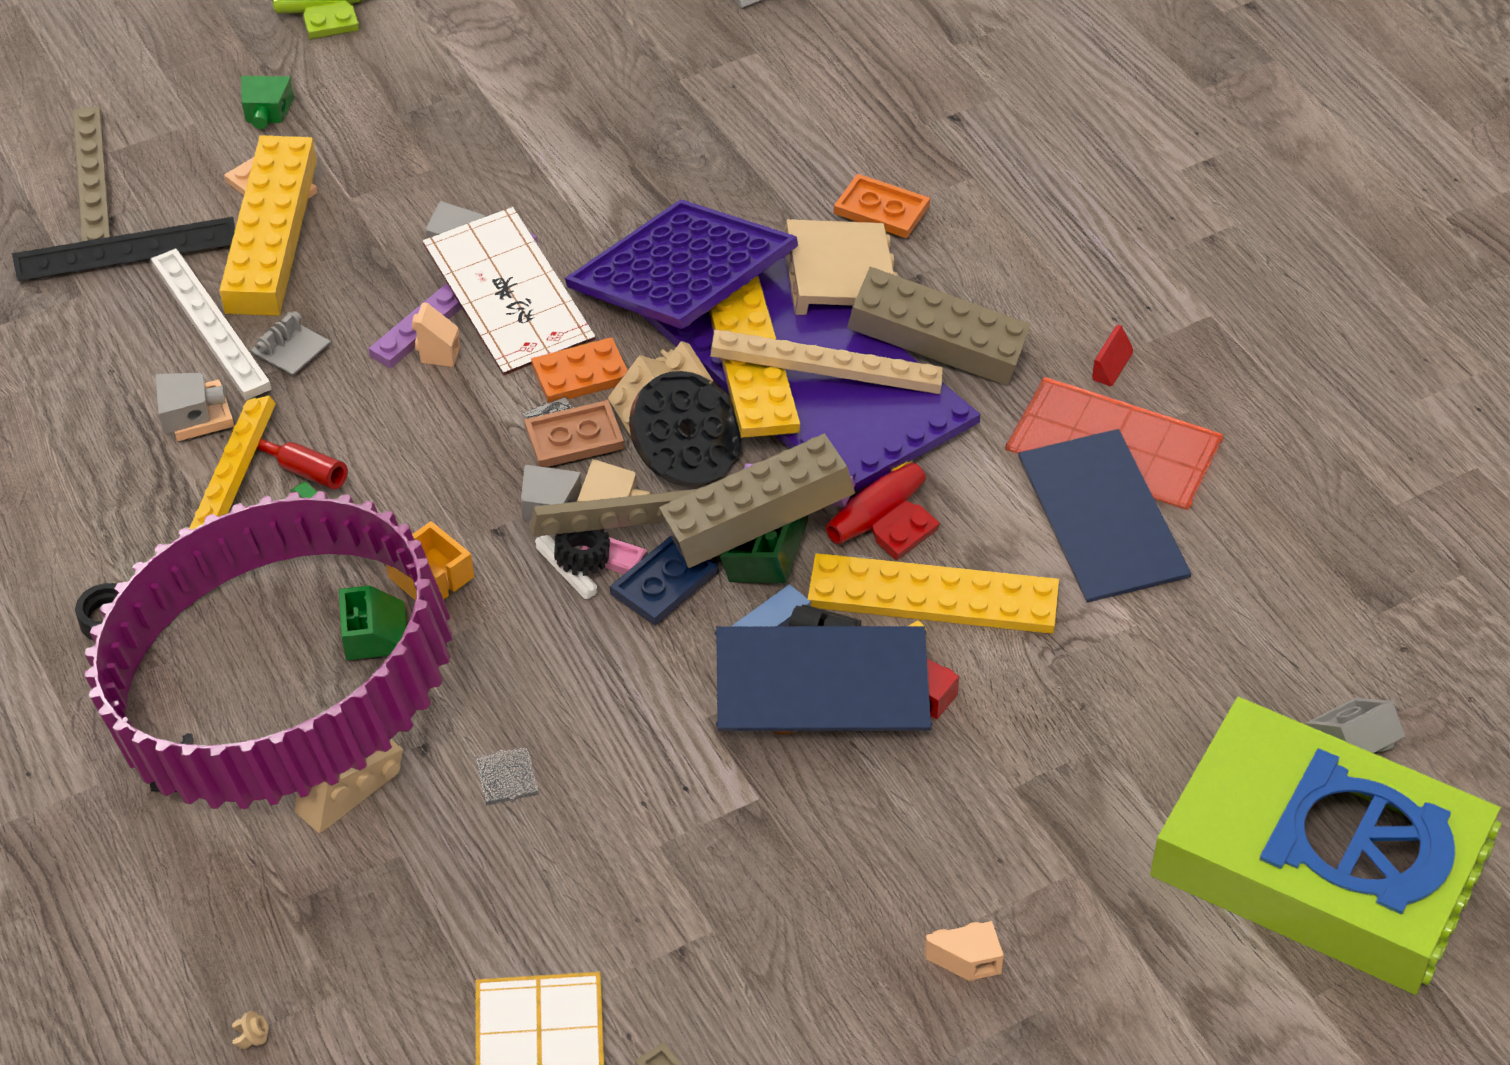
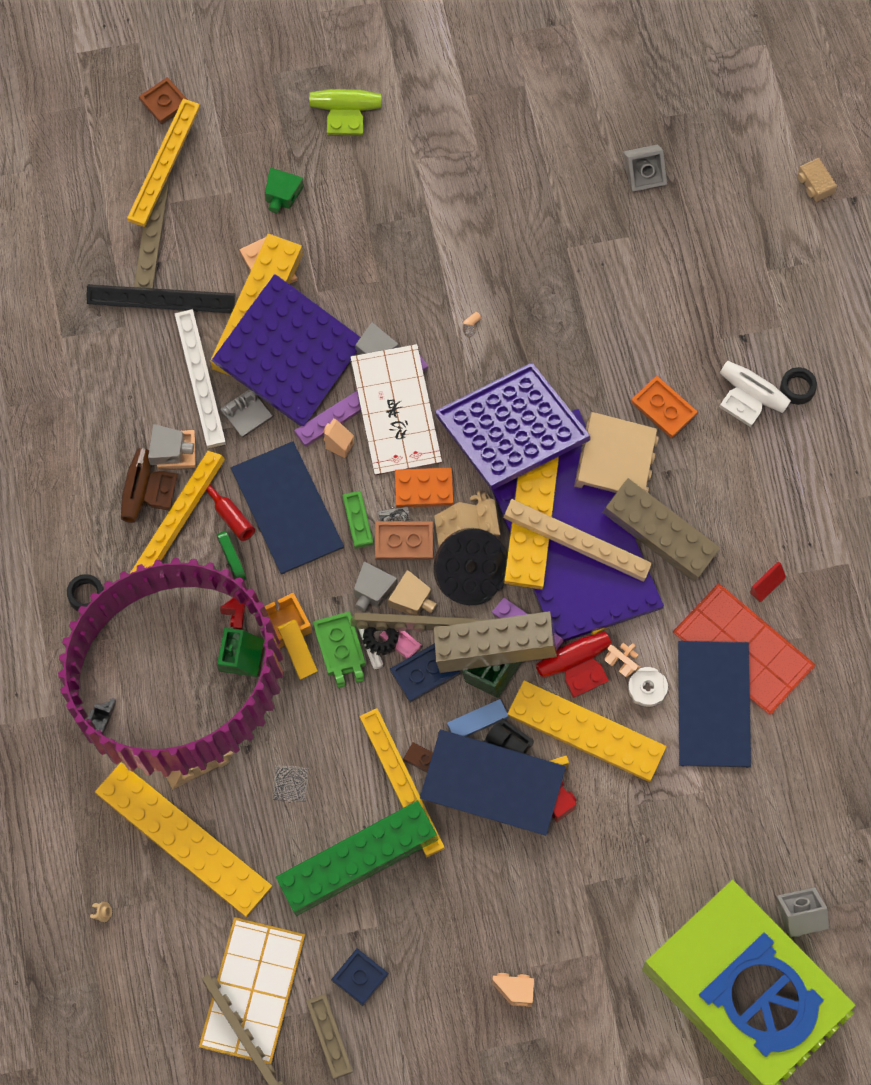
camera: 15 degrees right, 20 degrees up
none -> yellow plate [95,762,273,918]
none -> reddish brown plate [121,448,178,523]
none -> yellow plate [127,99,200,227]
none -> dark orange plate [139,77,188,124]
none -> dark purple plate [211,274,361,426]
none -> red slope [220,598,245,630]
none -> dark blue piece [230,441,344,574]
none -> green brick [276,800,438,917]
none -> yellow tile [277,619,317,680]
none -> bright green tile [313,611,366,688]
none -> dark blue plate [331,948,389,1006]
none -> bright green tile [342,491,373,549]
none -> yellow plate [360,708,445,858]
none -> reddish brown plate [403,742,433,773]
none -> arm [463,312,481,337]
none -> light nougat hips [604,643,641,678]
none -> white plate [628,667,668,707]
none -> white plate [719,361,791,427]
none -> black tyre [780,367,817,405]

